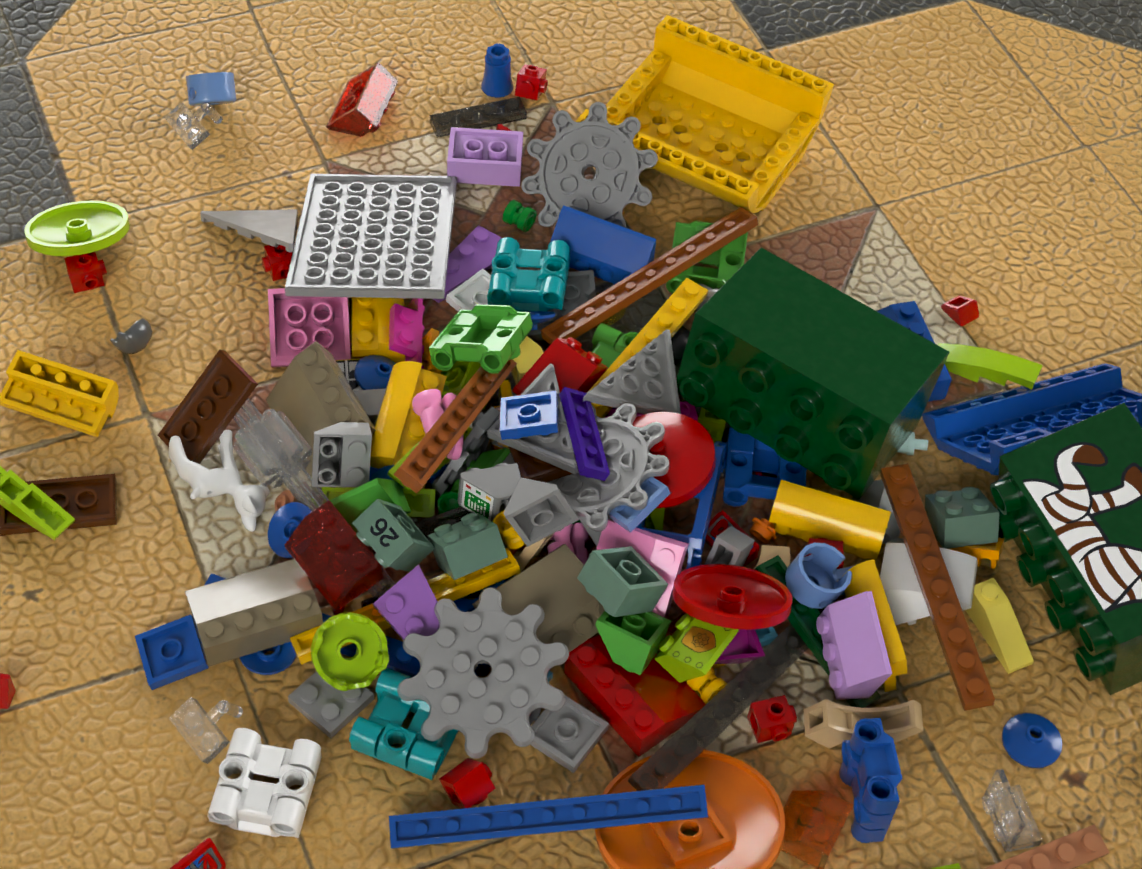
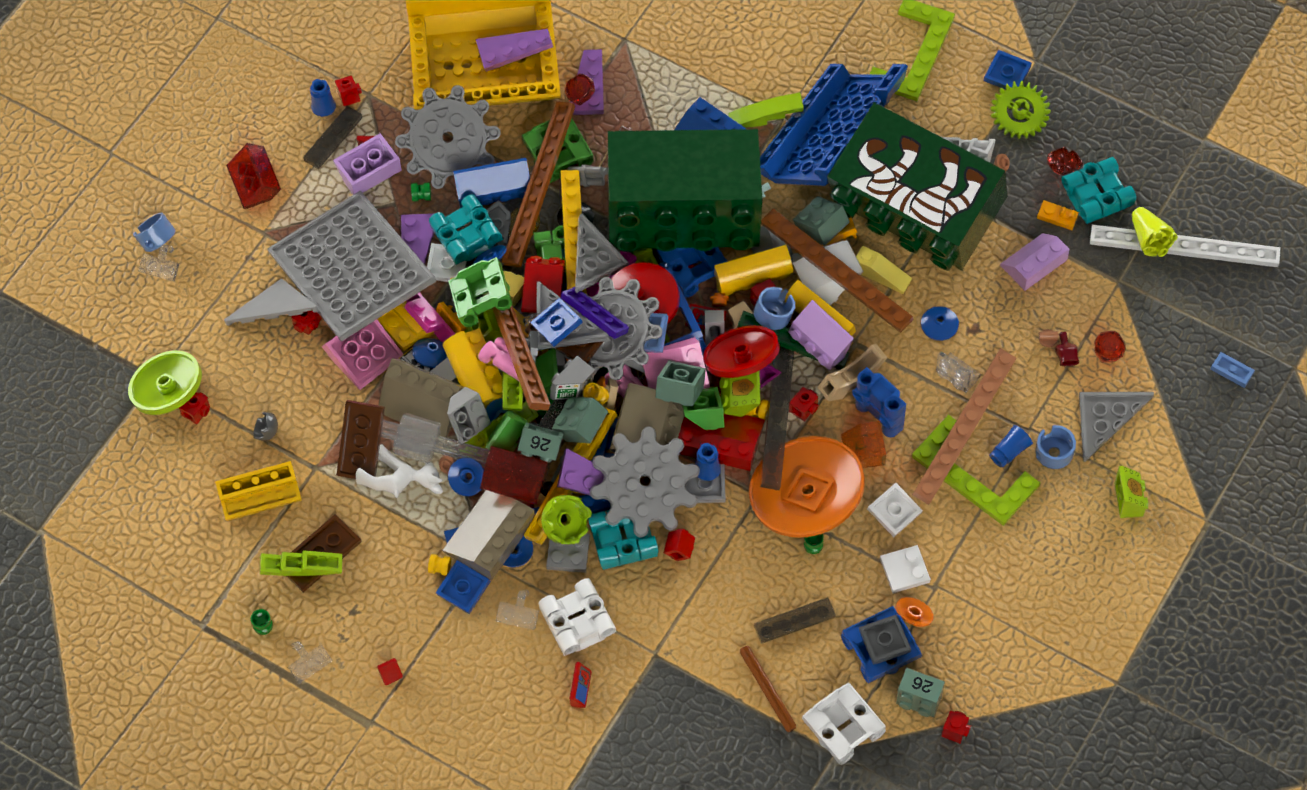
camera: 30 degrees left, 10 degrees up
blue plate [389,785,708,849] -> none
light grey slope [504,478,579,547] -> none
red slope [941,295,979,326] -> none
none -> yellow wheel [428,554,452,576]
none -> medium lavender wing [476,29,554,72]
none -> clear red hair [564,73,595,106]
none -> medium lavender wing [570,49,604,115]
none -> blue plant [695,443,721,481]

